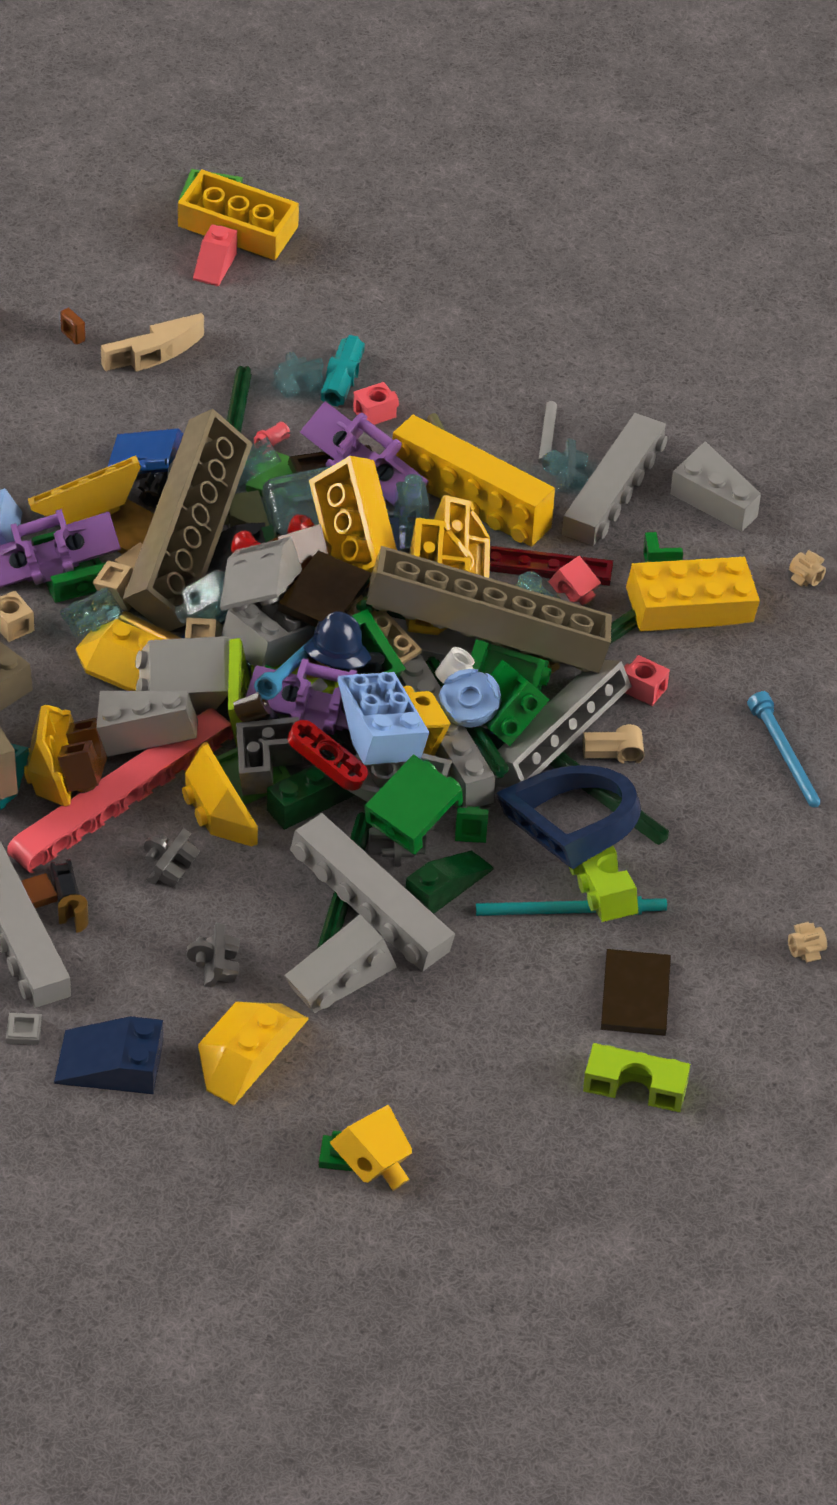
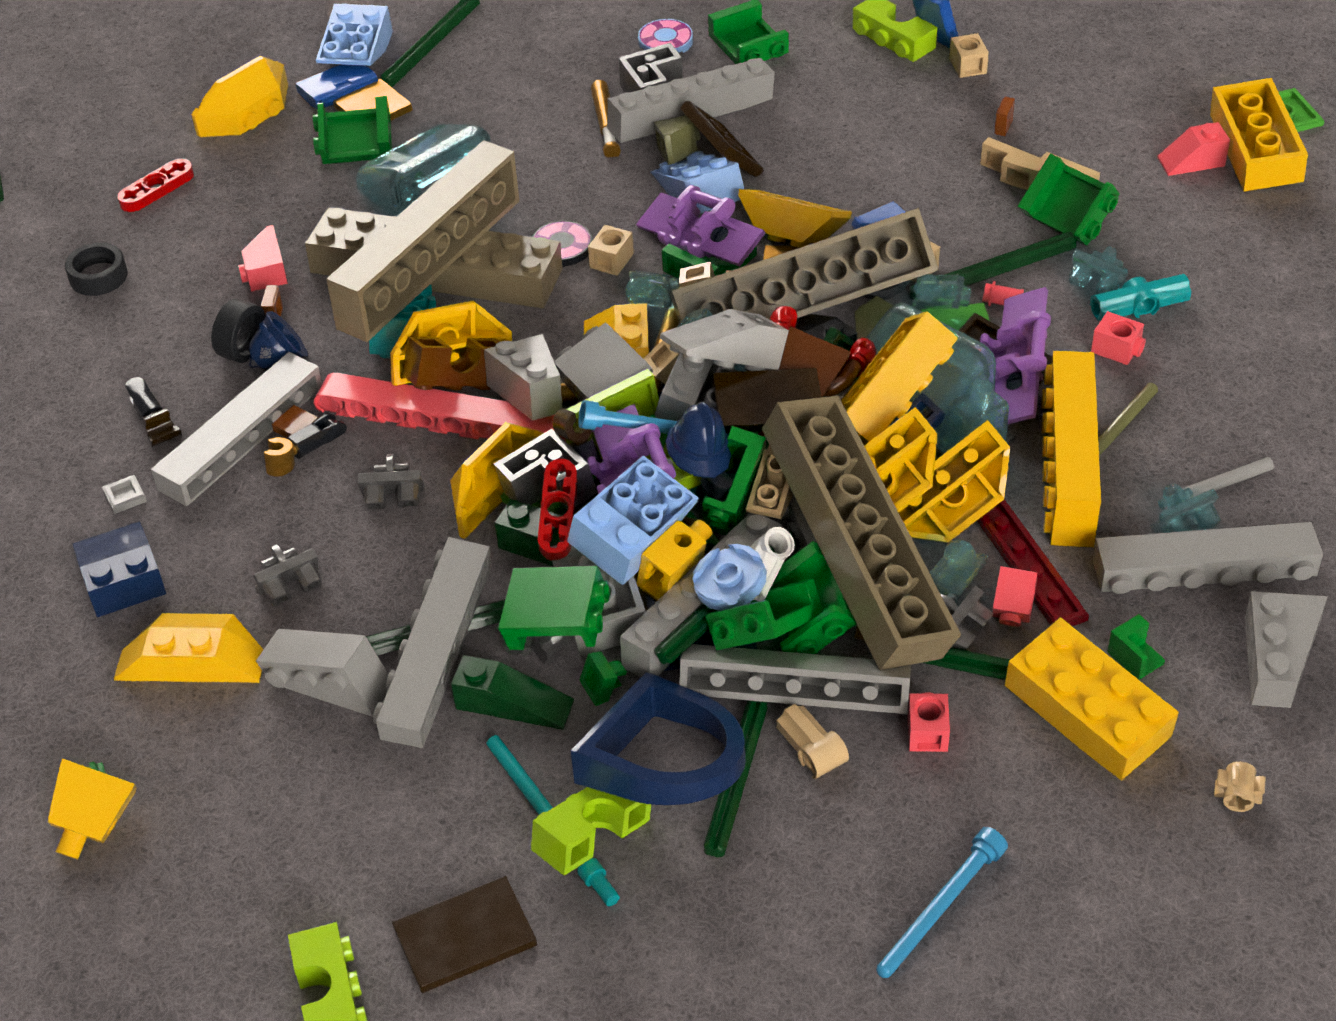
camera: 65 degrees right, 0 degrees up
none -> green panel [1018,153,1120,246]

